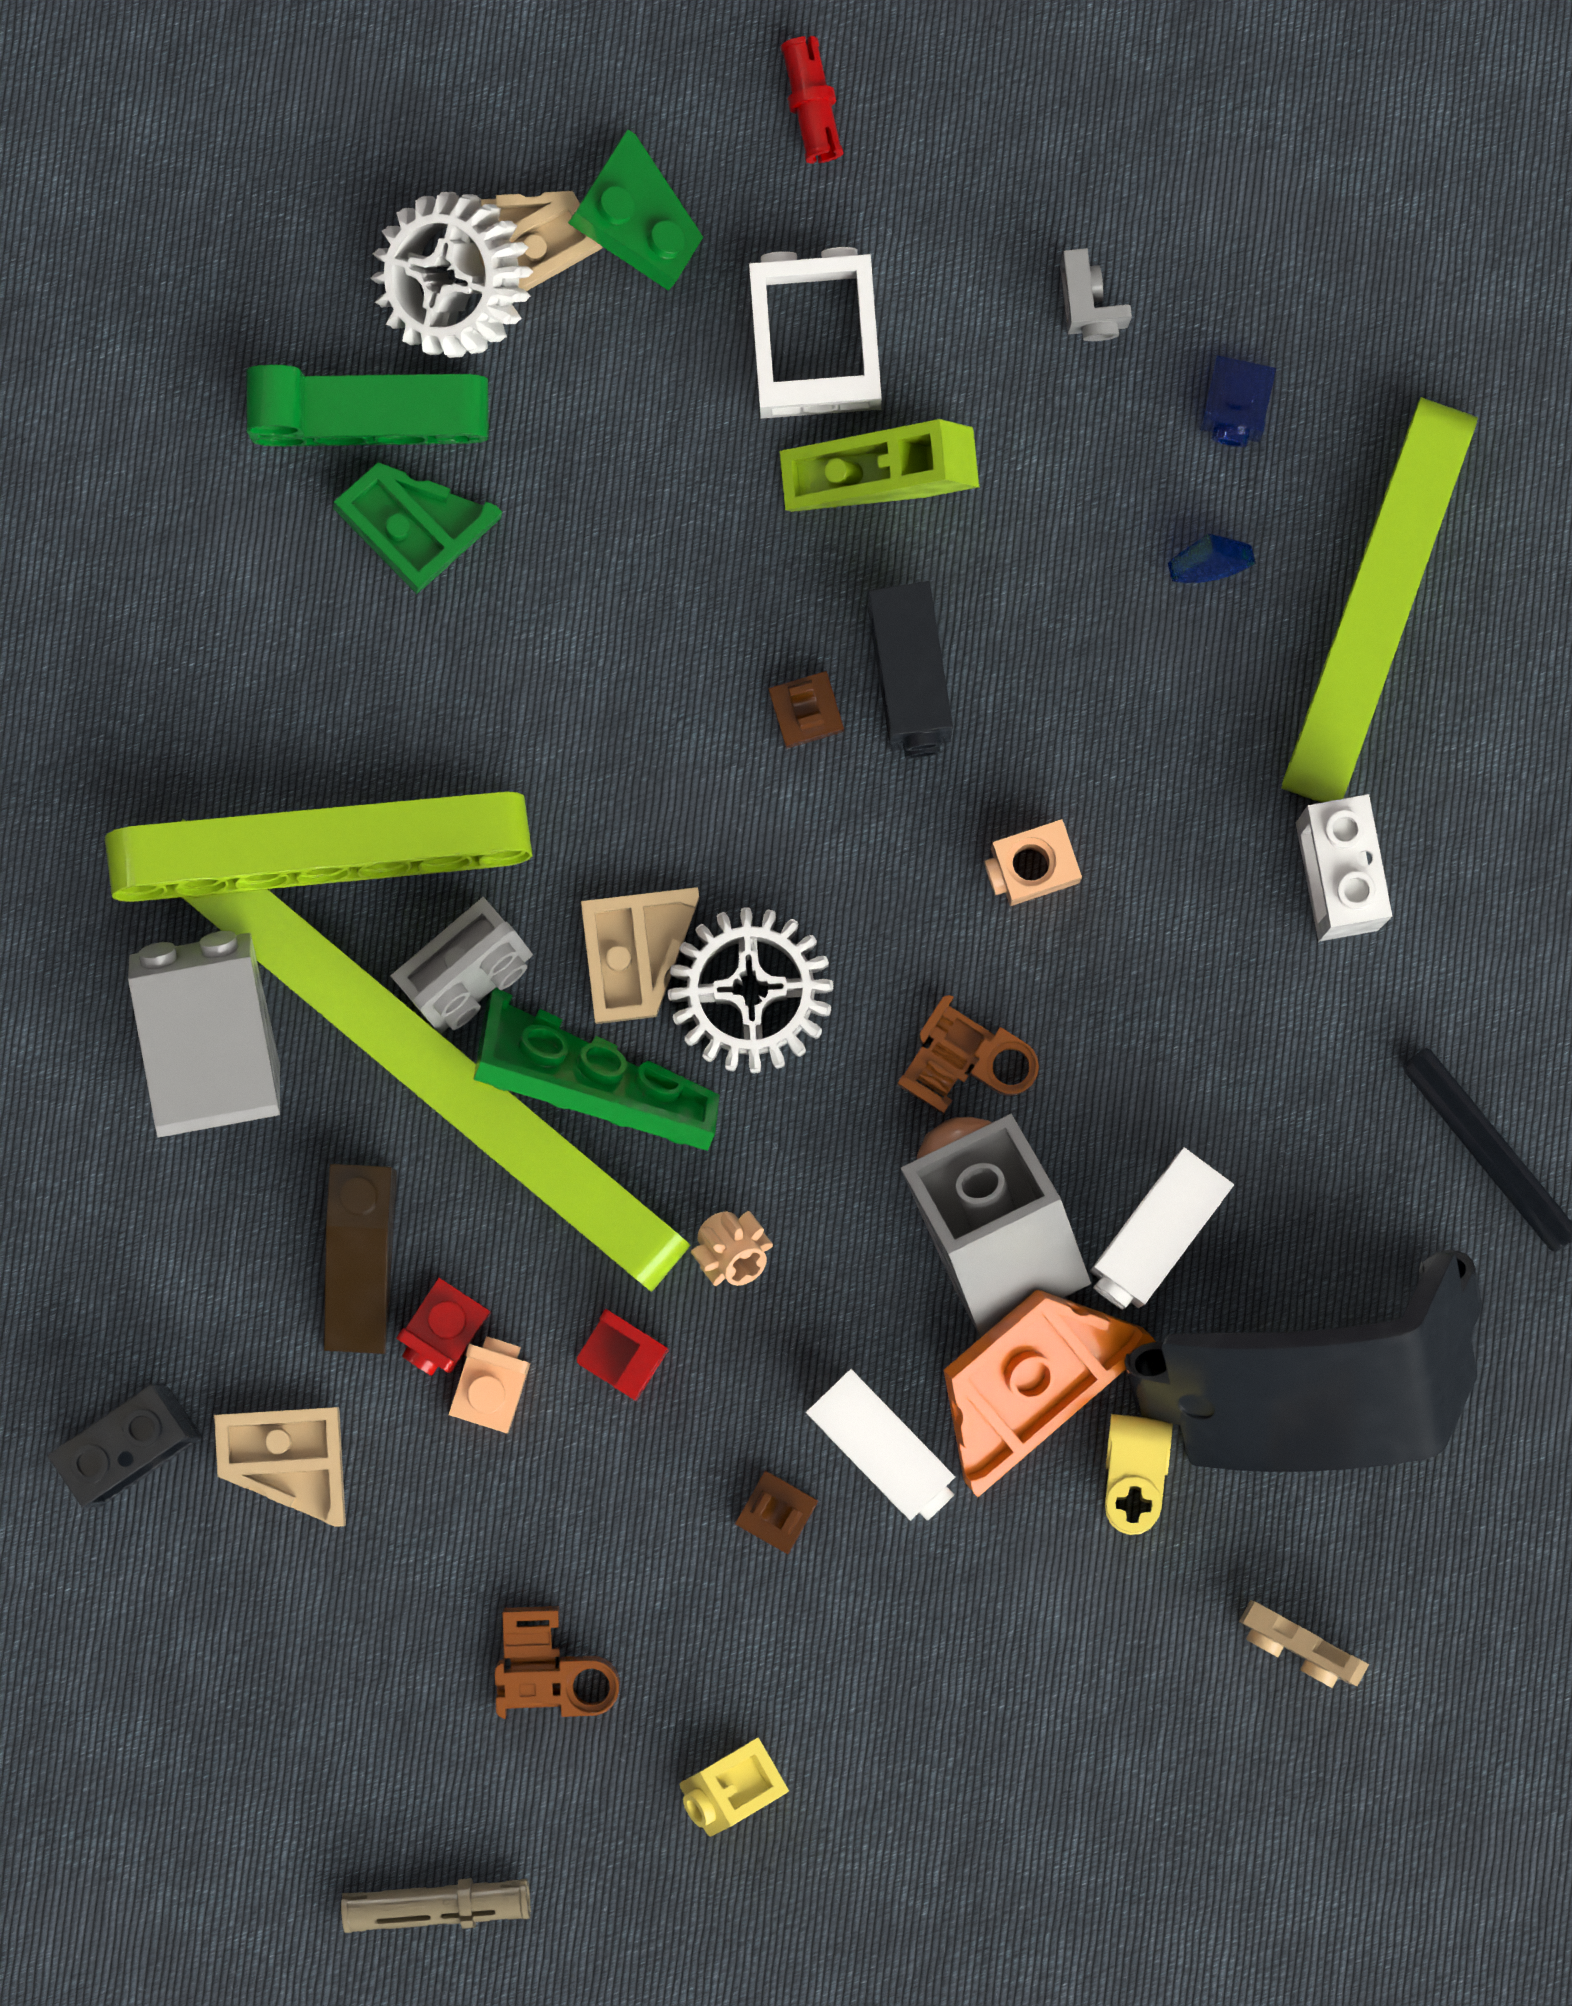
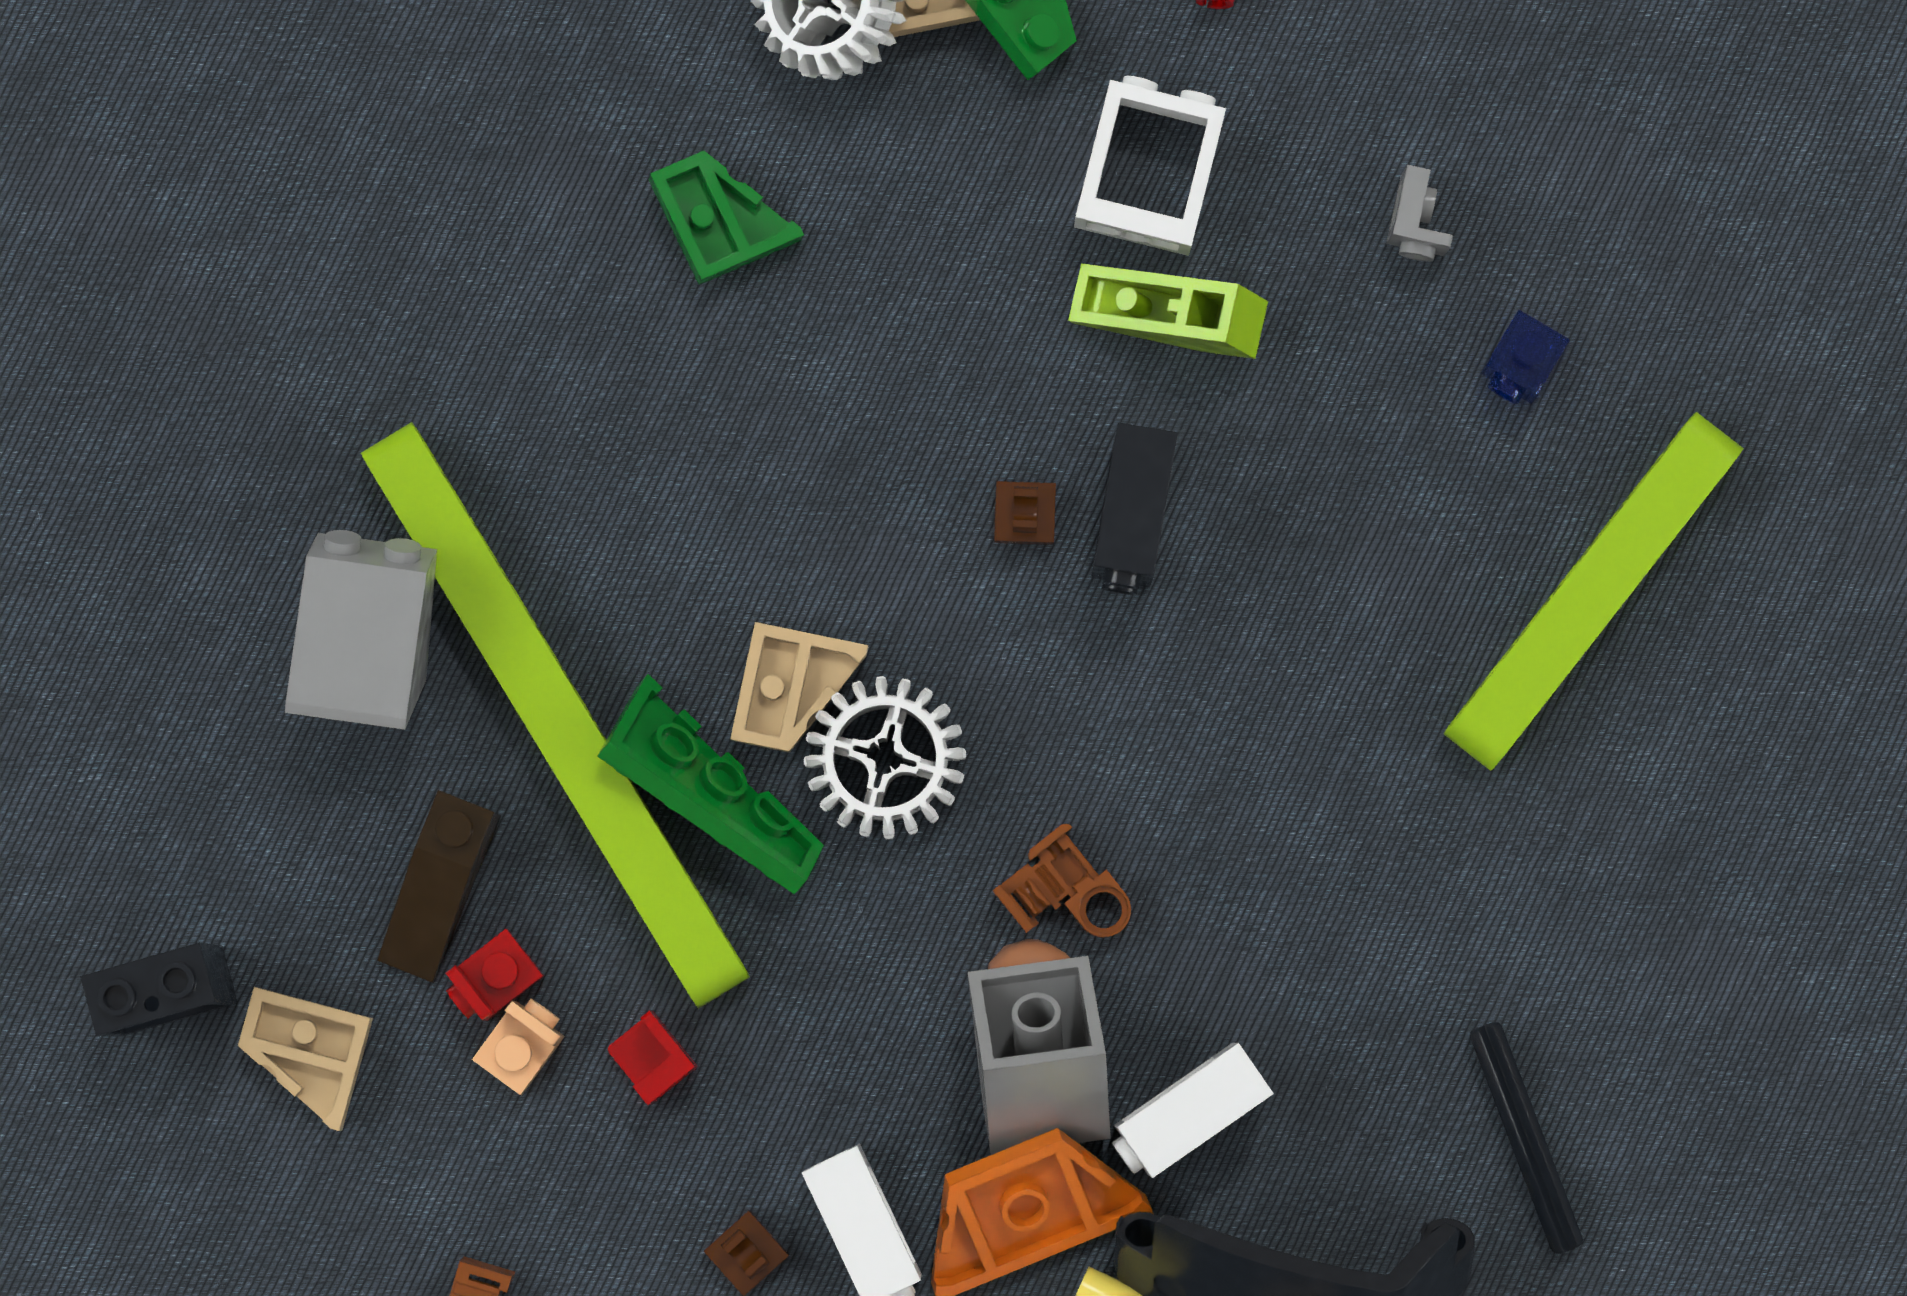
camera: 15 degrees right, 0 degrees up
lime beam [105,792,533,902] -> none
green beam [246,365,489,447] -> none
light grey bracket [390,897,533,1034] -> none
light nougat gear [691,1211,773,1286] -> none
light nougat brick [984,819,1082,906] -> none
clear blue tile [1168,533,1256,583] -> none
white window [1296,794,1392,942] -> none

